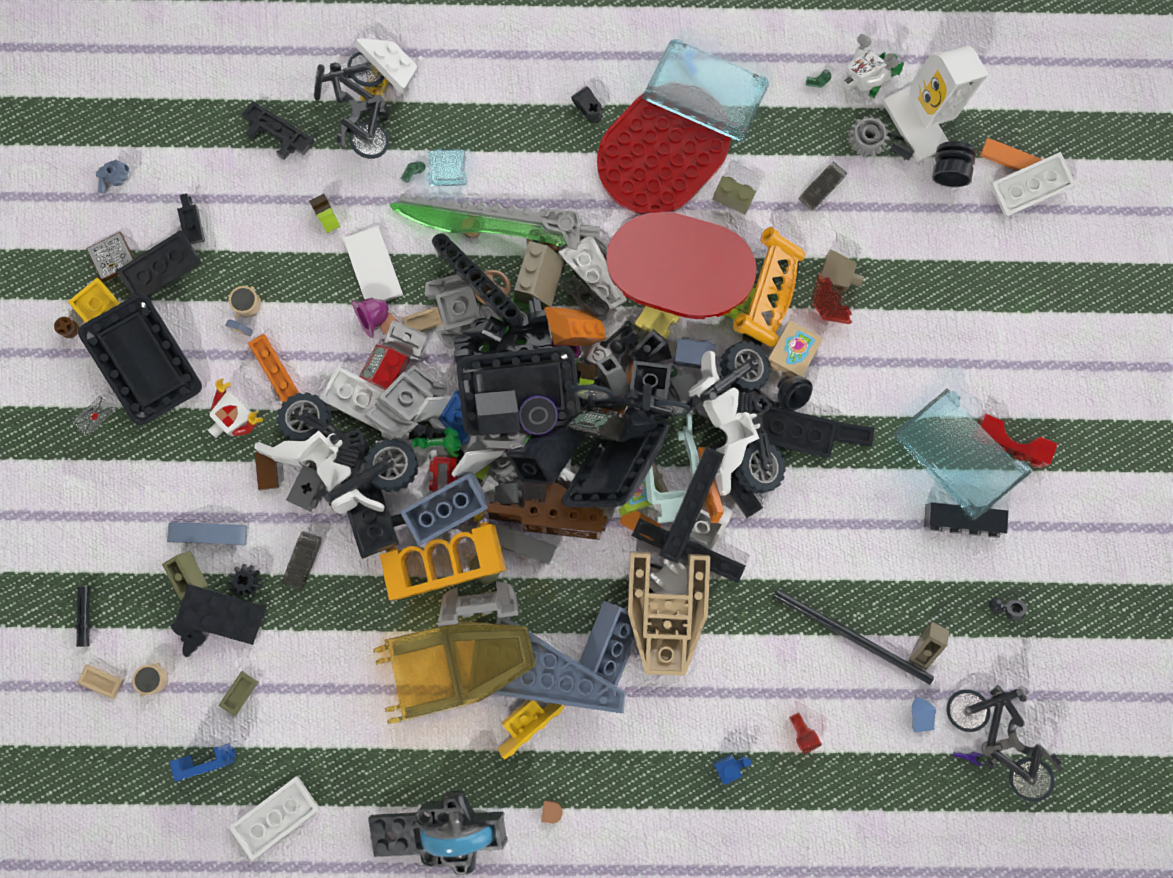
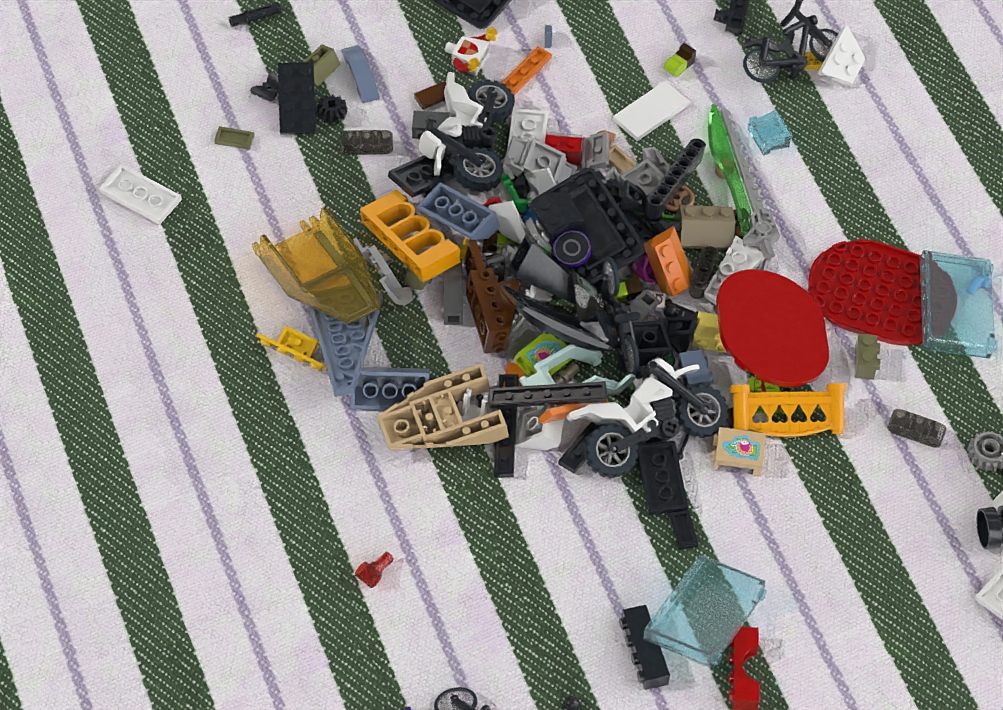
camera: 70 degrees right, 25 degrees down
tan tile [77,664,124,699] -> none
piece [132,662,168,697] -> none
blue panel [170,743,236,782] -> none
piece [229,286,261,318] -> none
magenta piece [351,298,389,338] -> none
black piece [368,790,508,875] -> none
clear green arm [400,161,426,183] -> none
nougat tile [541,800,563,824] -> none
black piece [571,86,602,123] -> none
blue brick [713,755,751,785] -> none
black piece [773,589,934,685] -> none
black piece [777,376,813,411] -> none
clear red slope [811,272,853,324] -> none
dark tan torso [815,249,864,292] -> none
black pin [889,140,915,161] -> none
dark tan slope [909,622,949,670] -> none
medium blue tile [912,697,936,733] -> none

